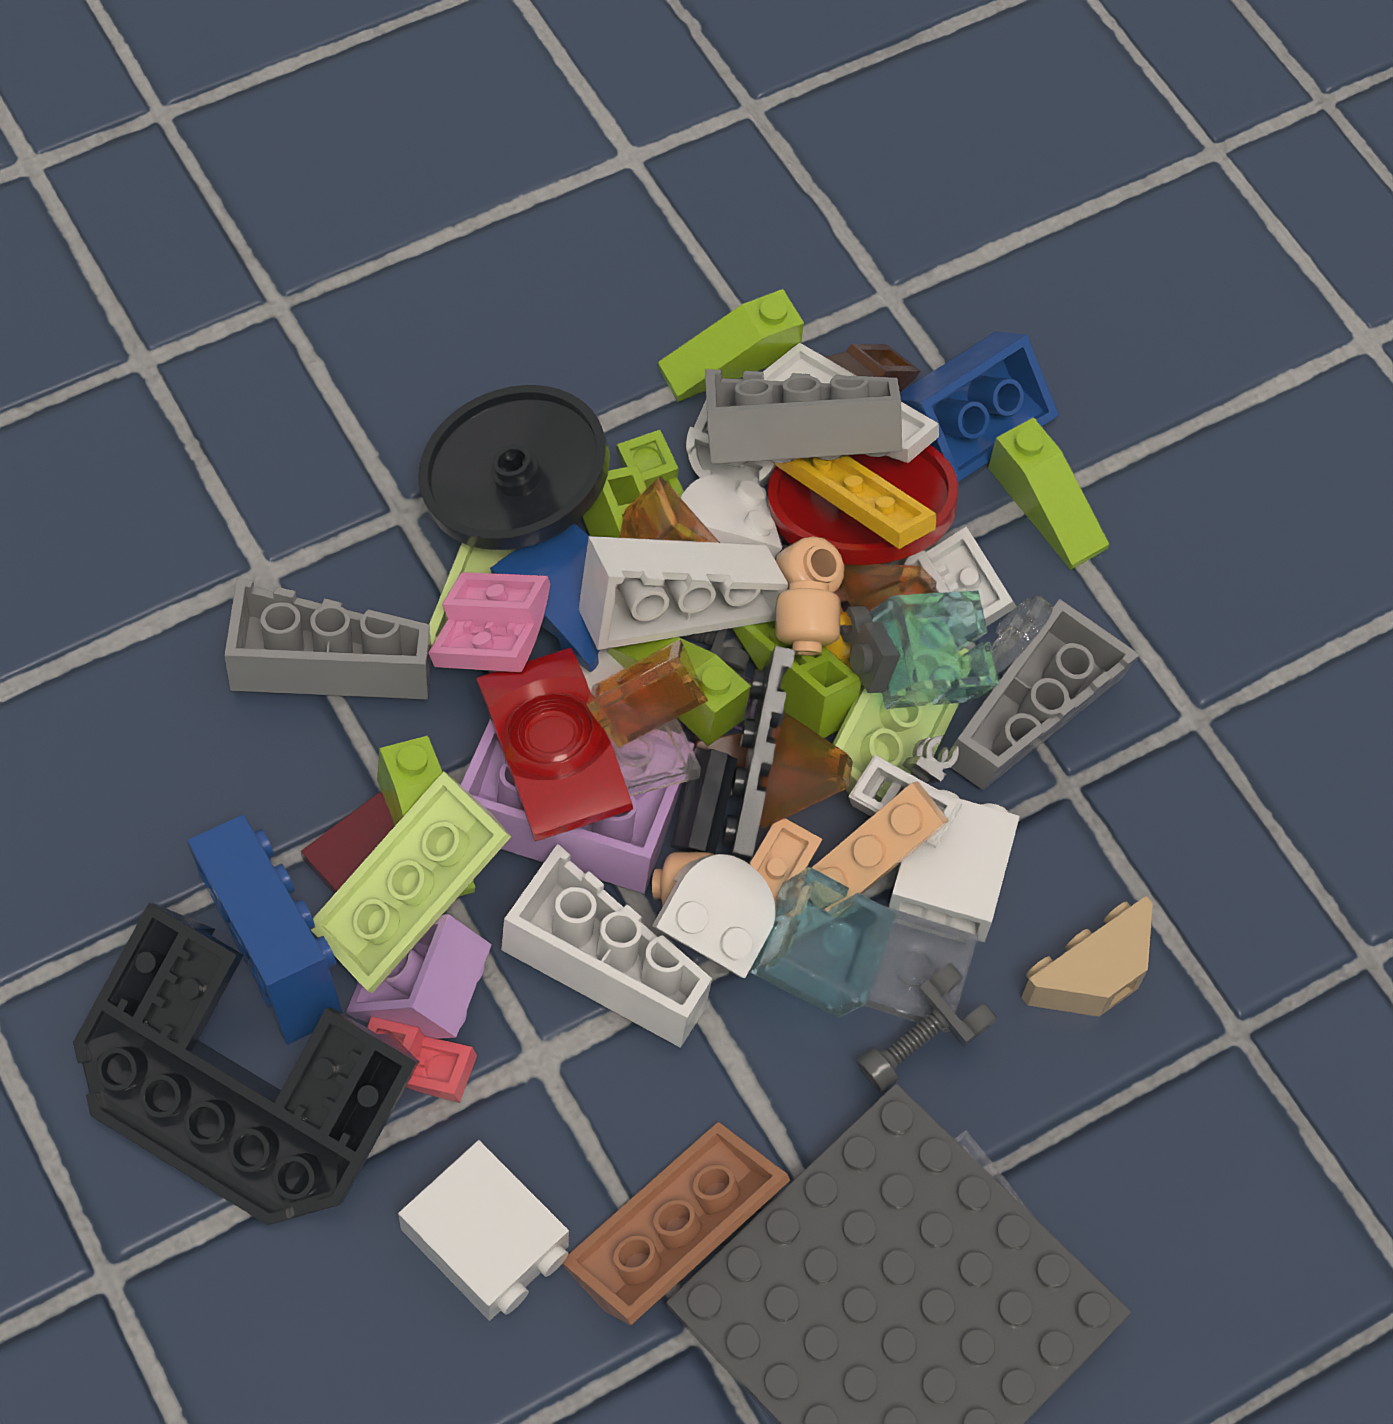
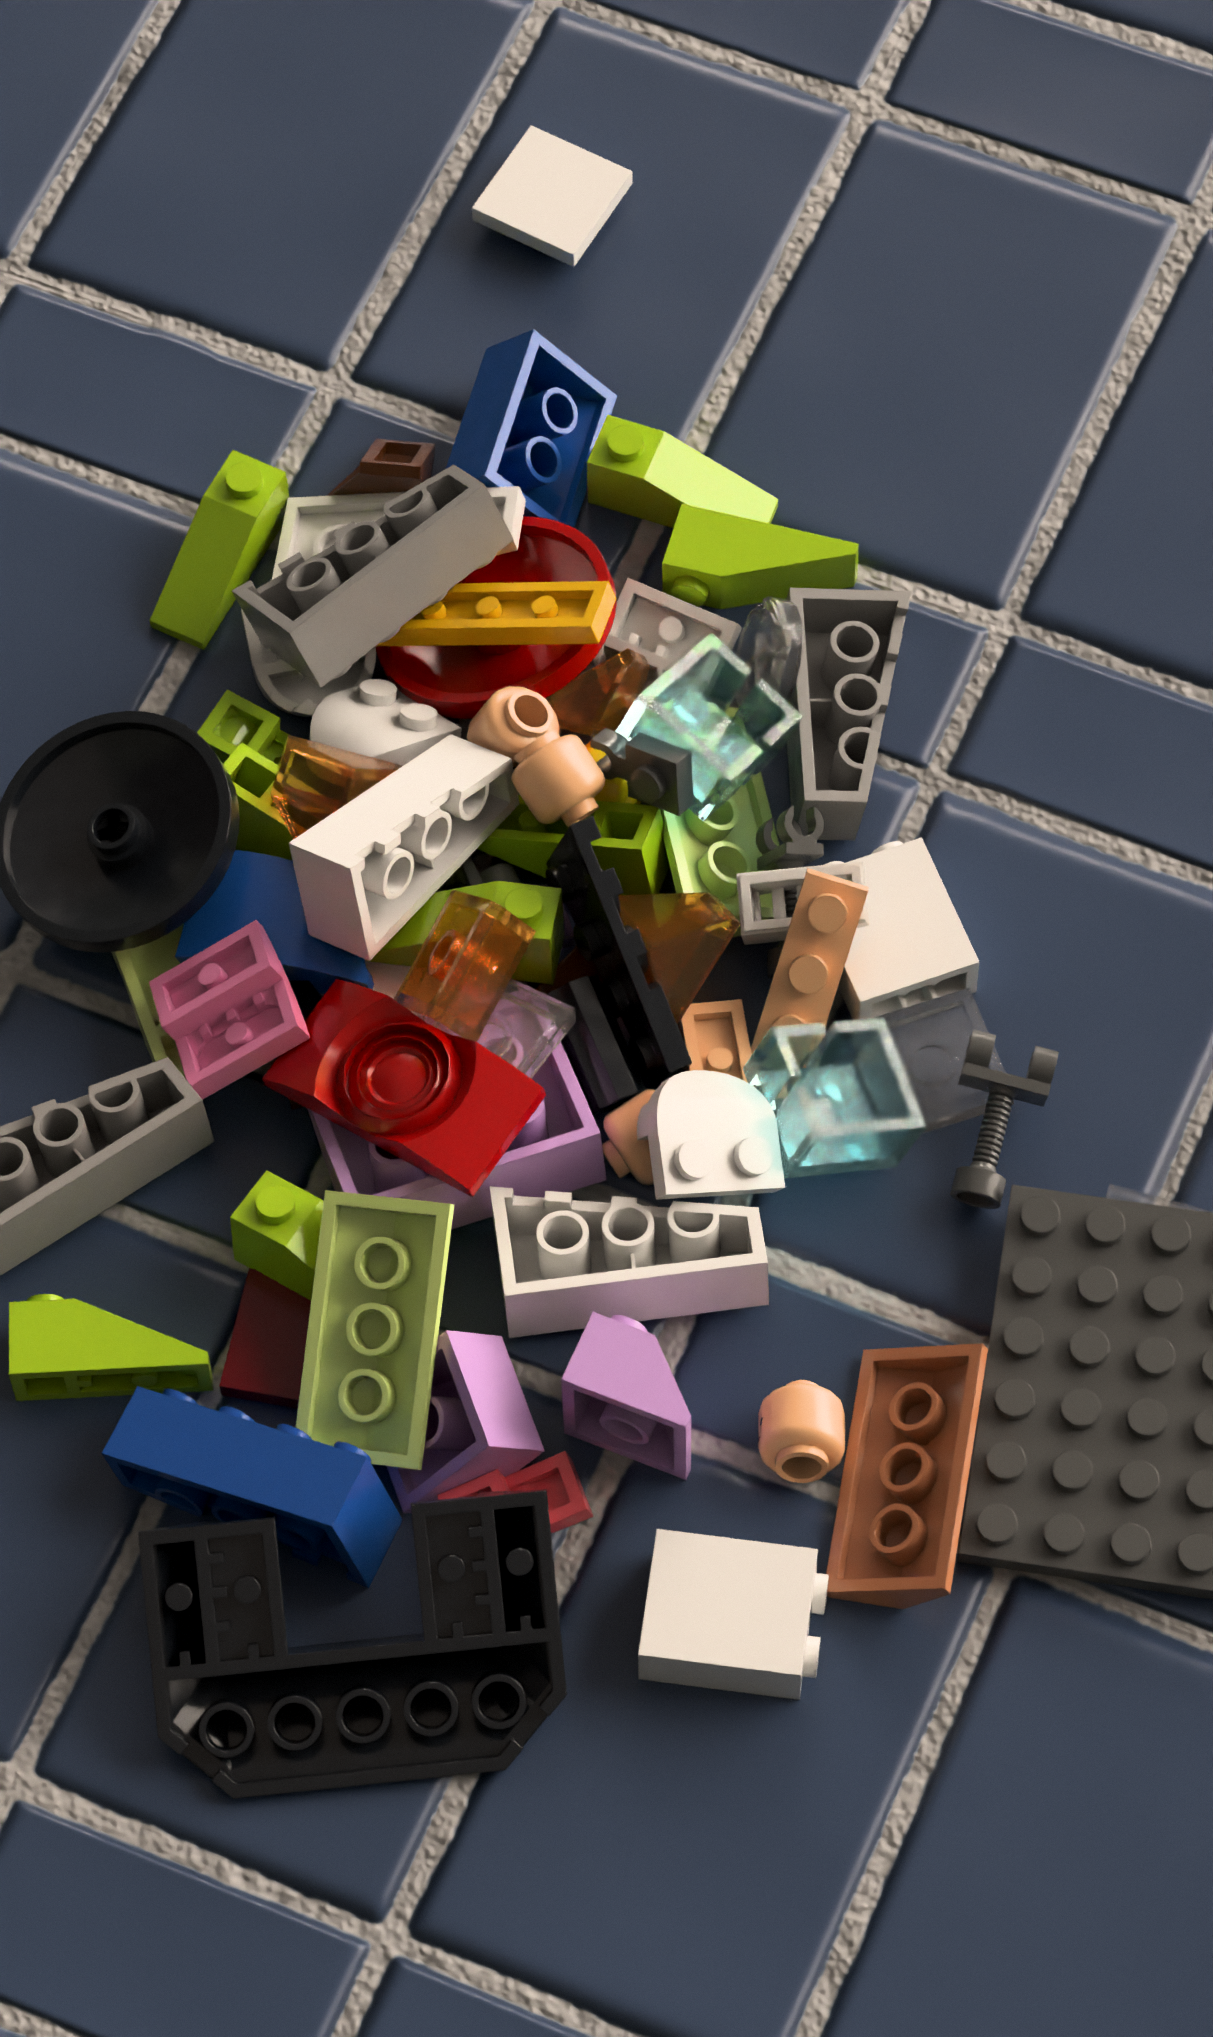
camera: 30 degrees left, 0 degrees up
tan slope [1021,896,1153,1017] -> none
none -> lime slope [9,1294,213,1401]
none -> white tile [472,125,632,267]
none -> lavender slope [561,1312,691,1480]
none -> lime slope [662,504,859,609]
none -> light nougat head [758,1380,845,1483]

